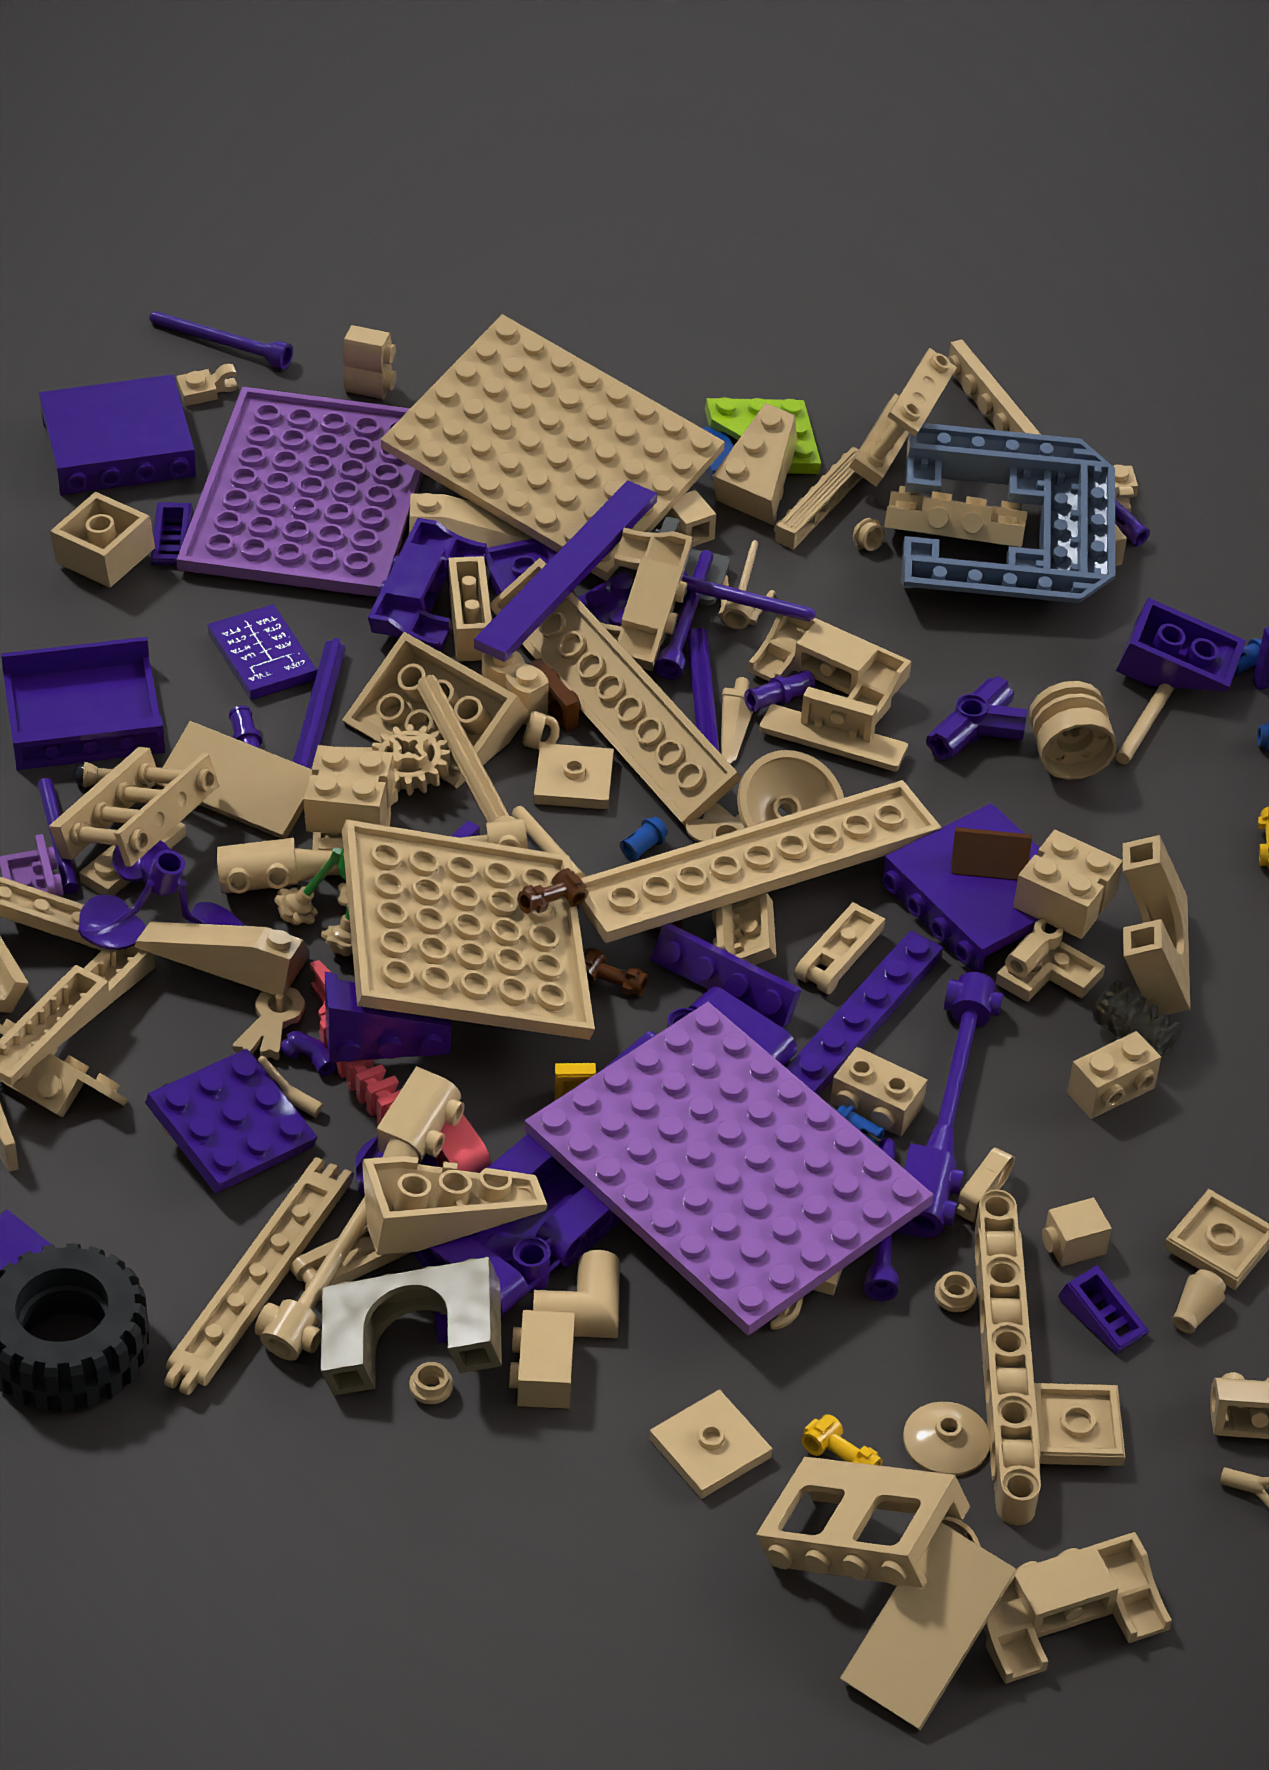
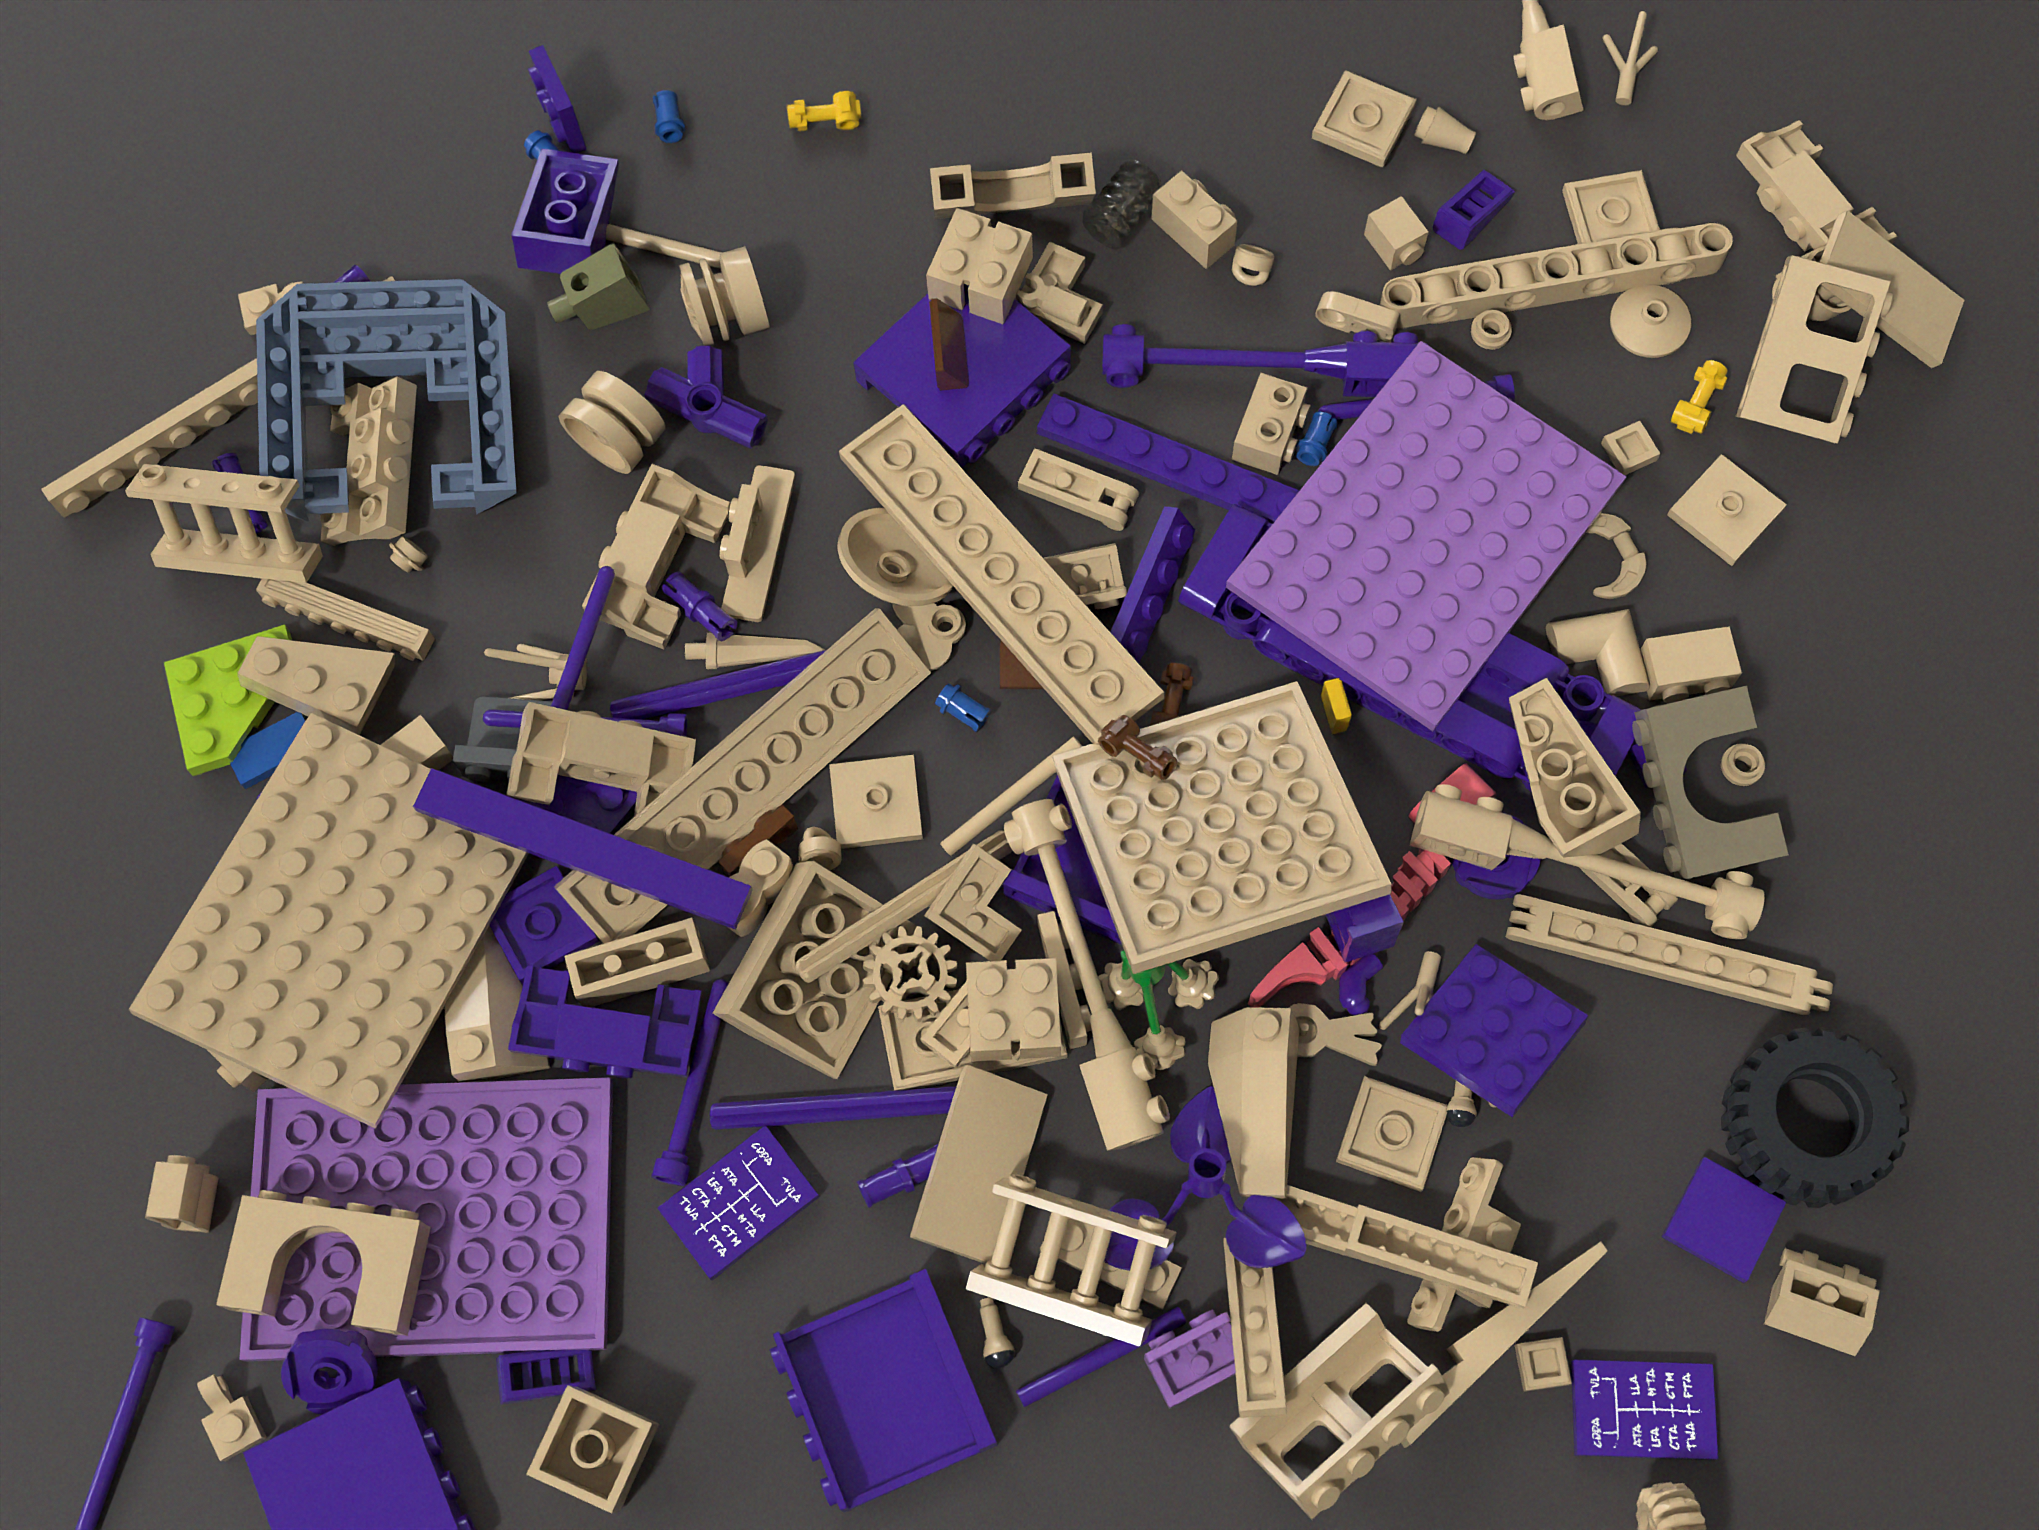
camera: 95 degrees left, 25 degrees up
none -> tan arch [216,1190,431,1336]
none -> dark purple plate [281,1329,378,1415]
none -> olive torso [547,244,650,330]
none -> tan wheel [559,371,665,474]
none -> dark purple piece [651,979,729,1186]
none -> tan plate [924,844,1021,961]
none -> tan tile [1232,244,1275,286]
none -> tan tile [1336,1076,1448,1192]
none -> tan piece [1586,513,1647,599]
none -> tan plate [1601,421,1660,475]

